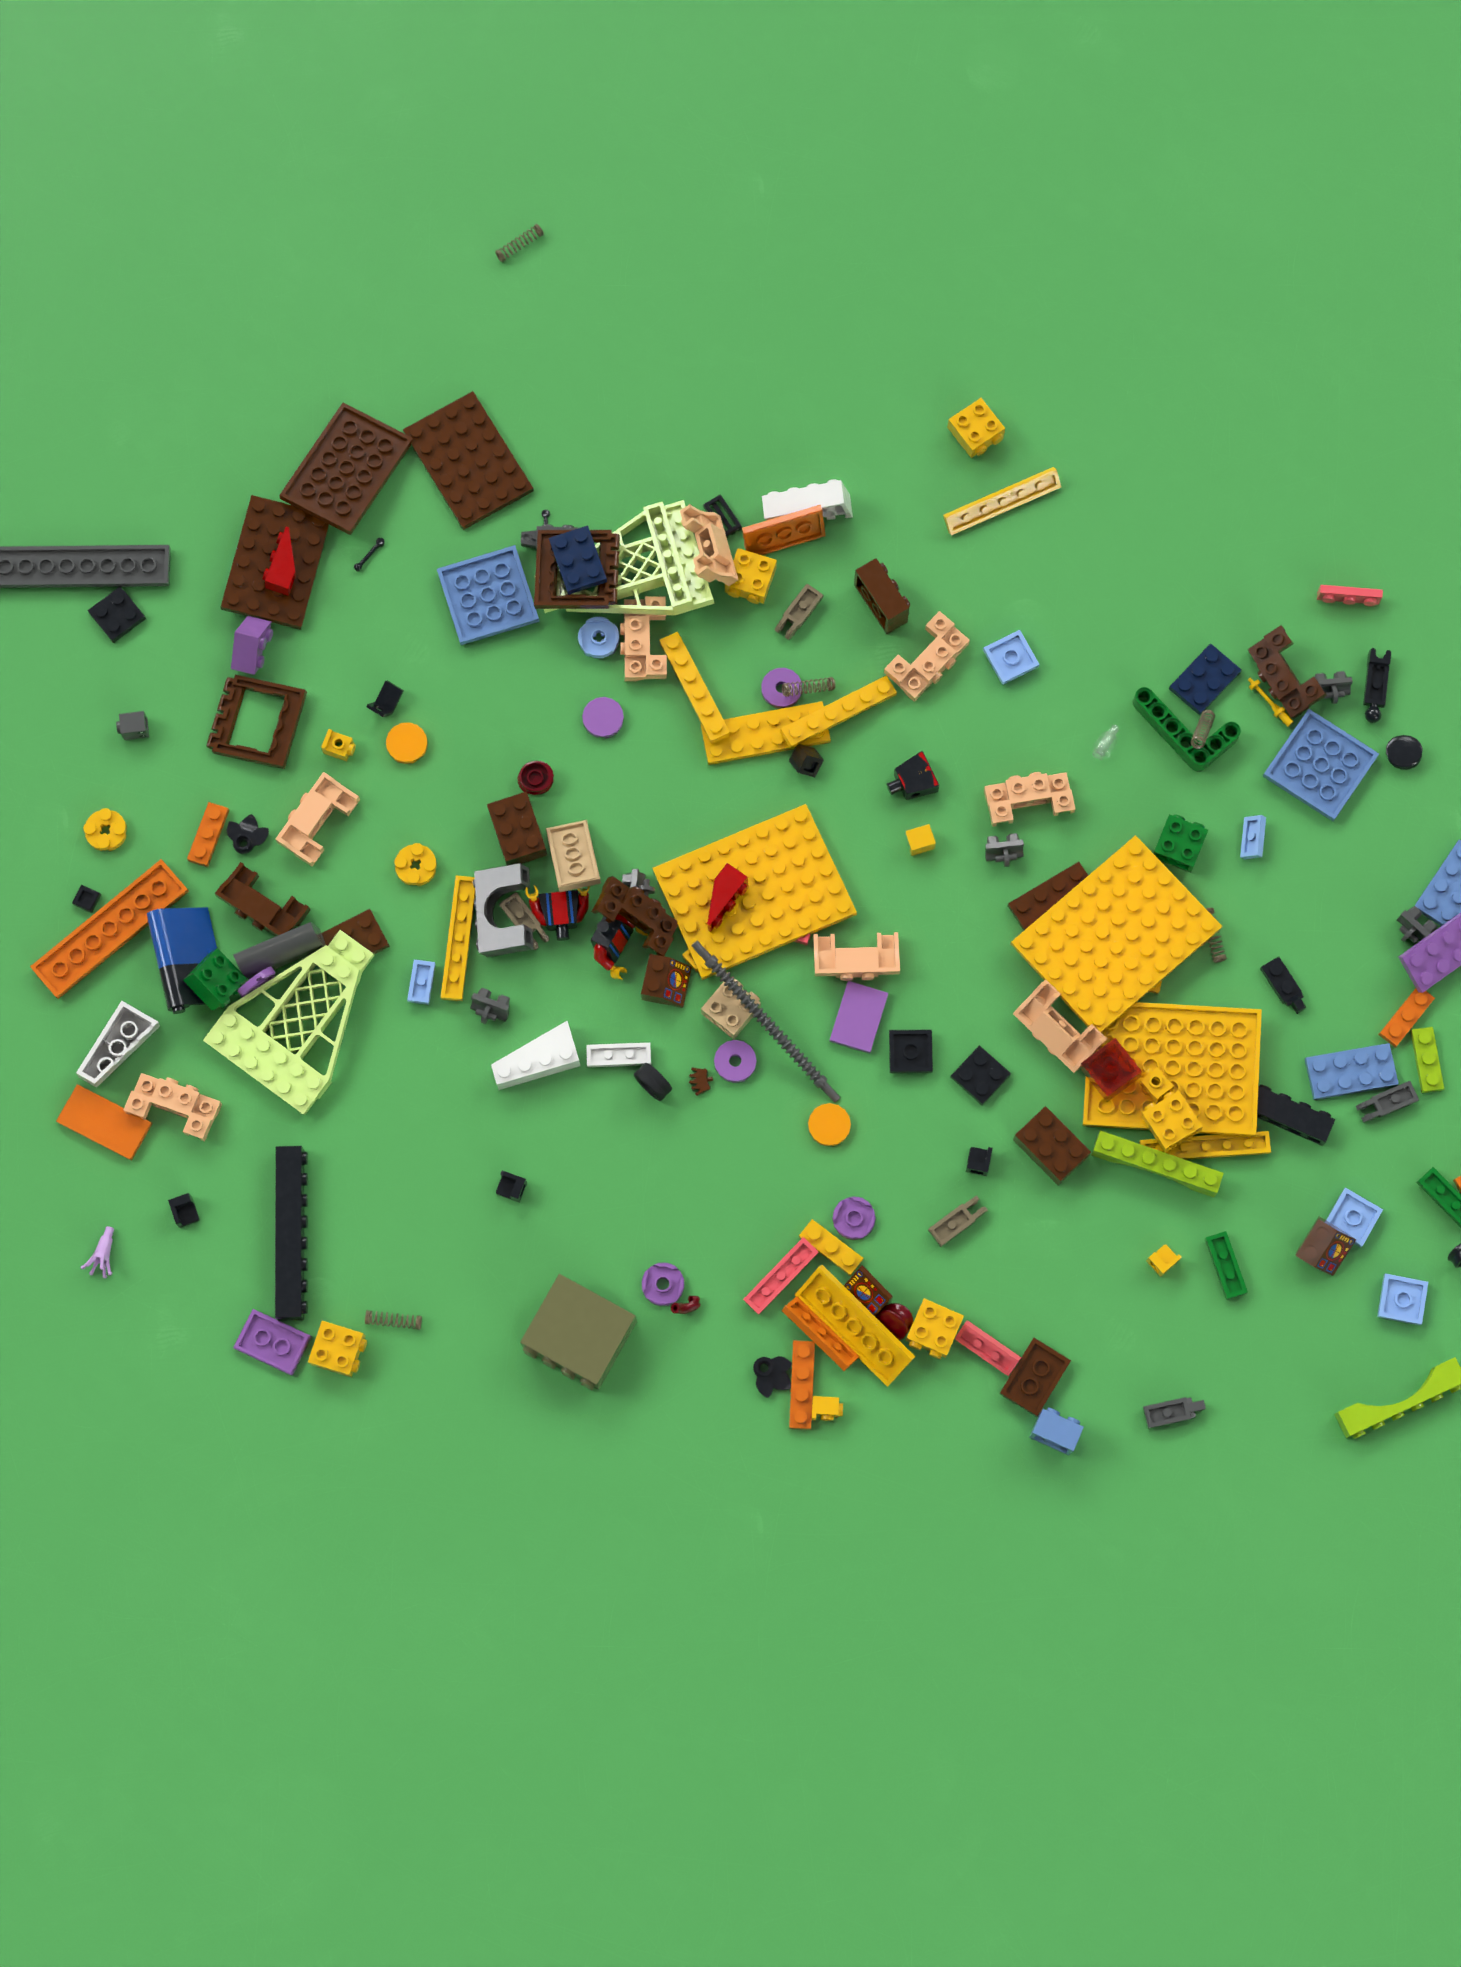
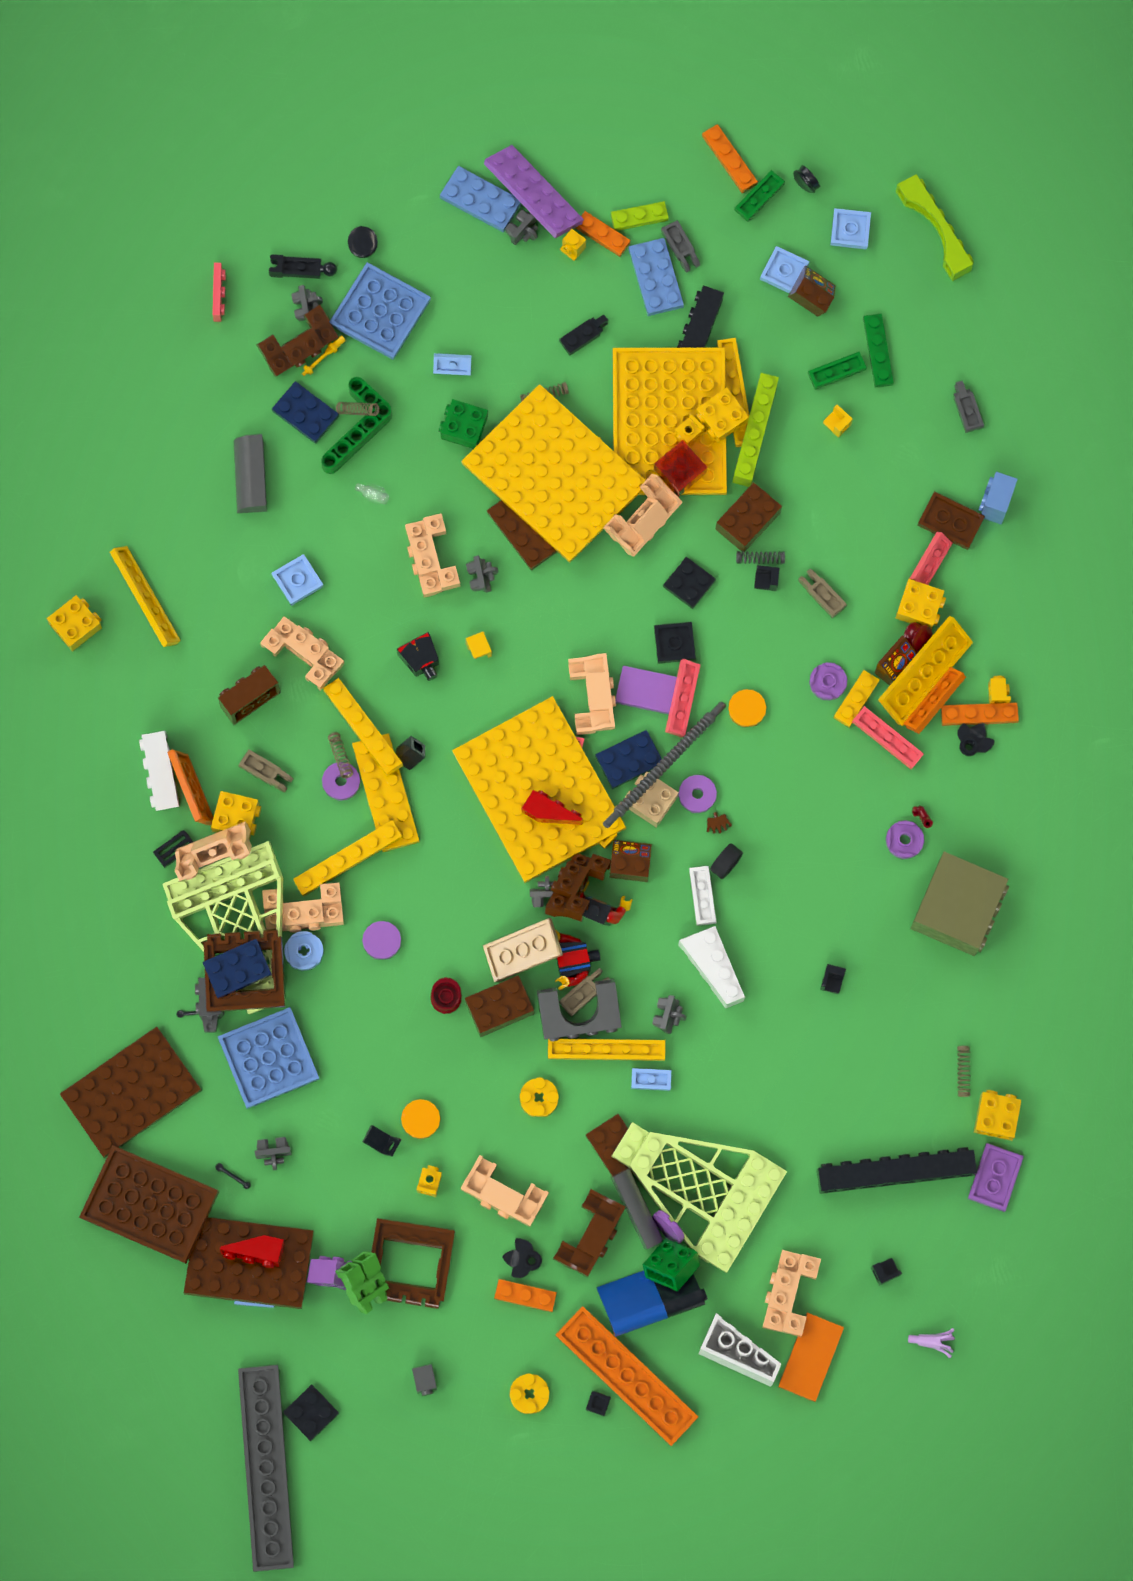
camera: 100 degrees left, 0 degrees up
none -> dark grey brick [233,434,267,513]
none -> dark grey hips [255,1137,292,1170]
none -> bright green hips [335,1251,389,1314]
none -> yellow brick [560,229,586,261]
none -> dark blue plate [595,730,662,789]
none -> coral plate [665,659,700,738]
none -> dark grey piece [736,551,785,564]
none -> green plate [863,313,894,388]

